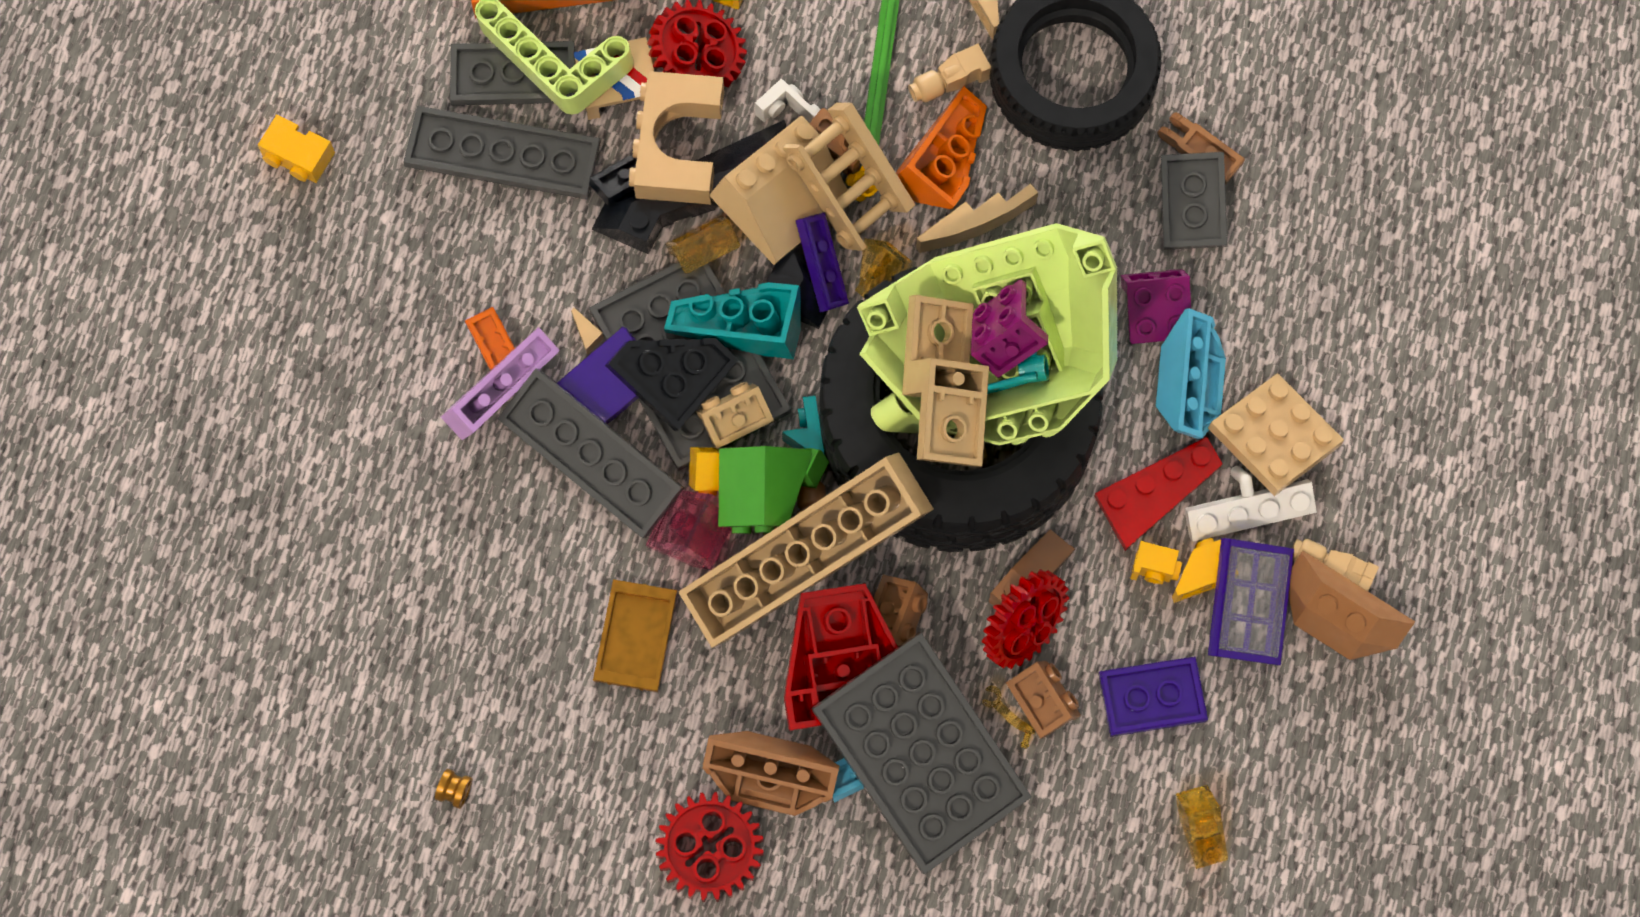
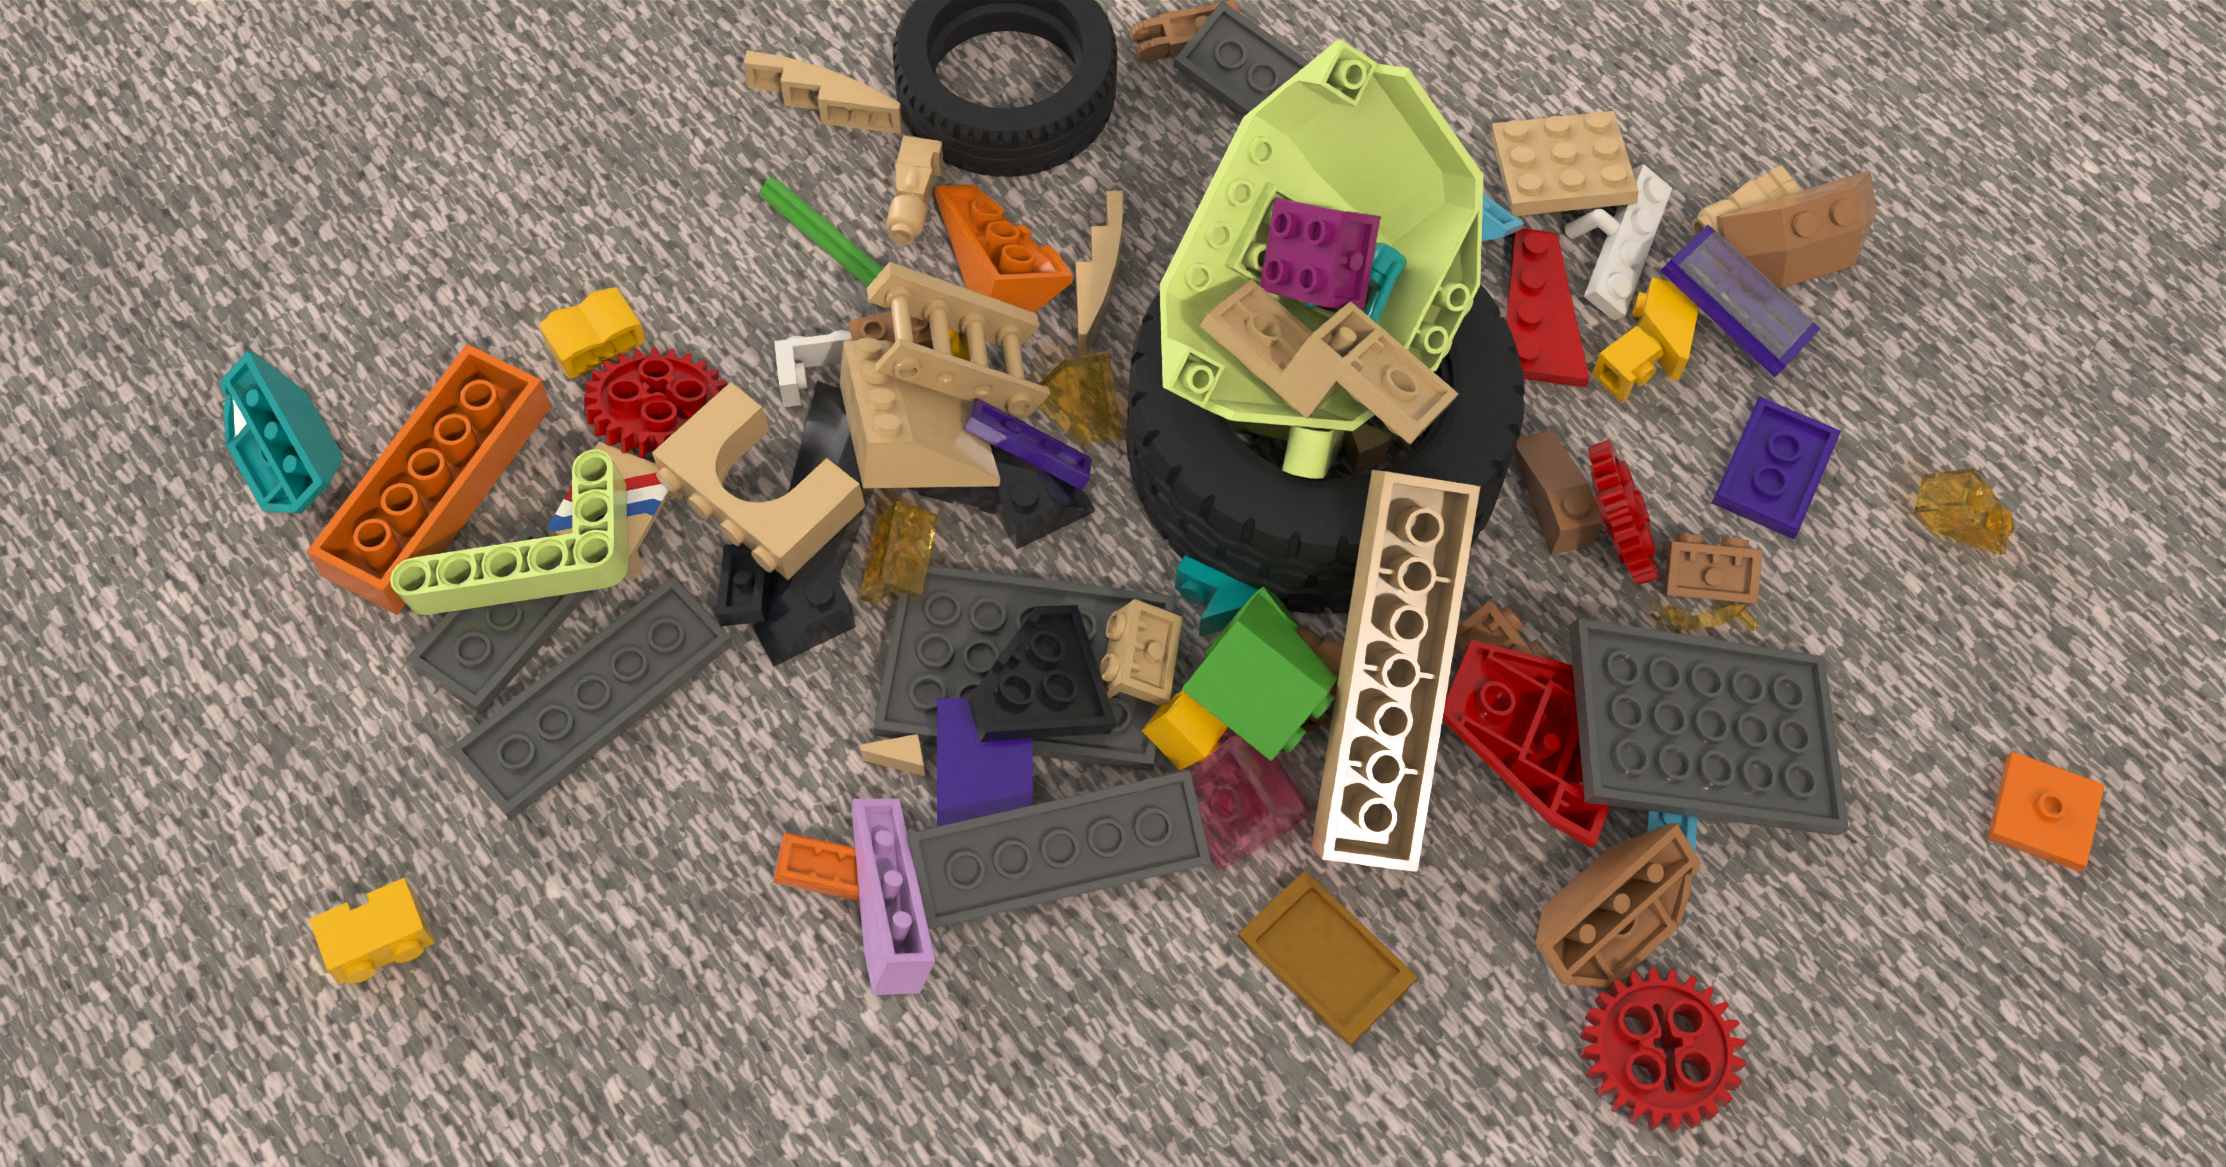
camera: 55 degrees left, 10 degrees down
teal wedge [664,282,801,359] -> none

